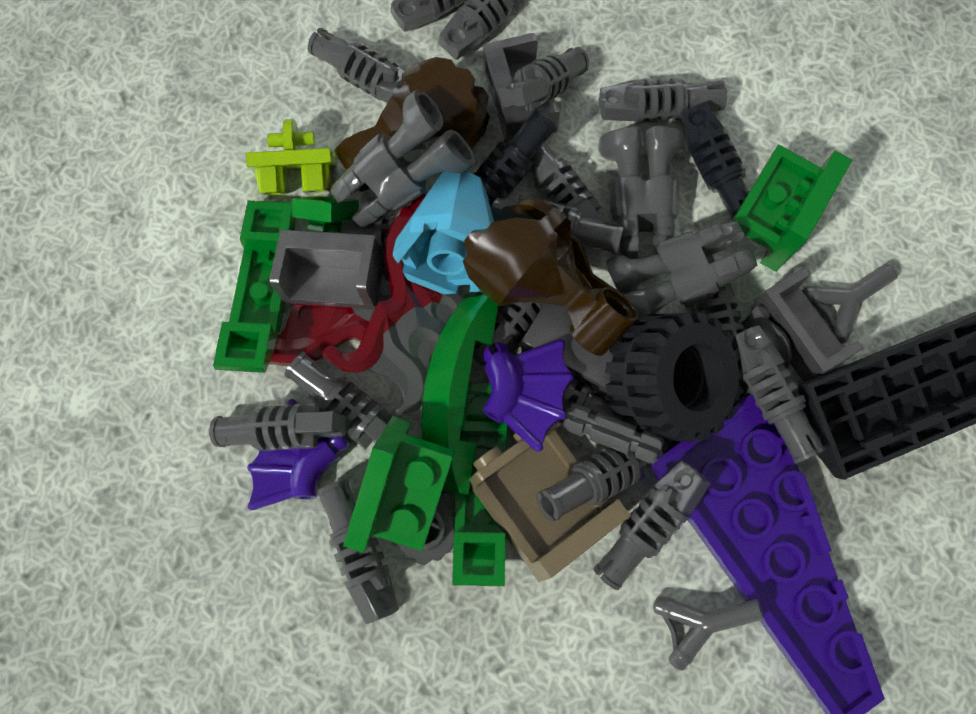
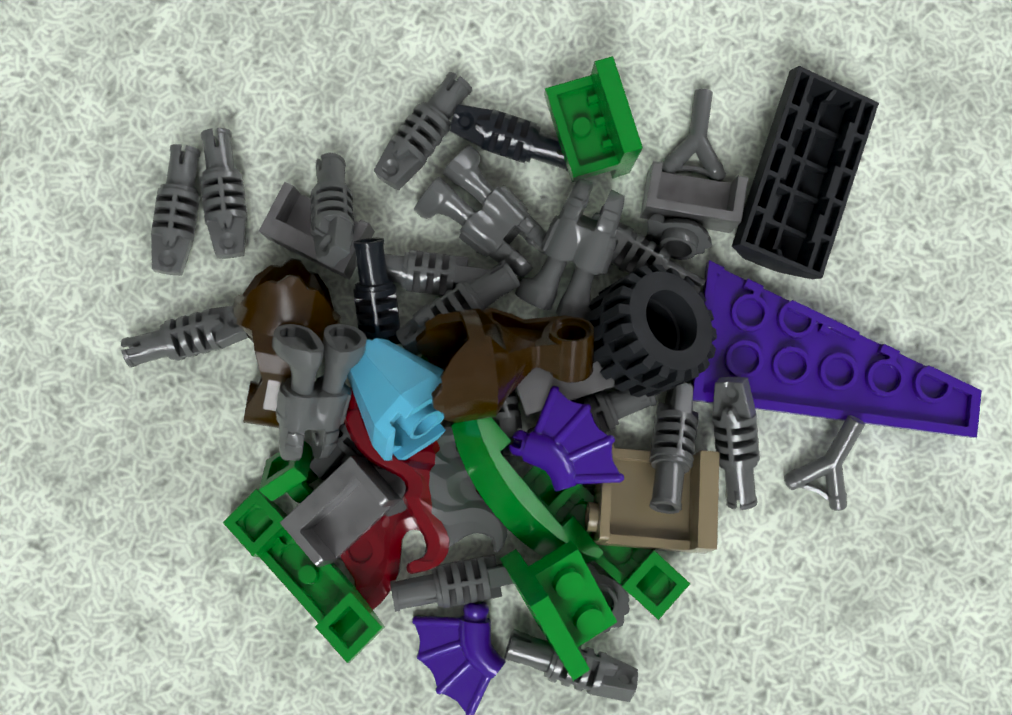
camera: 45 degrees left, 10 degrees up
dark grey hinge [209,403,346,451] -> none
lime hips [245,119,337,195] -> none
dark grey axle [563,403,664,463] -> none
dark grey hinge [731,325,826,464] -> none

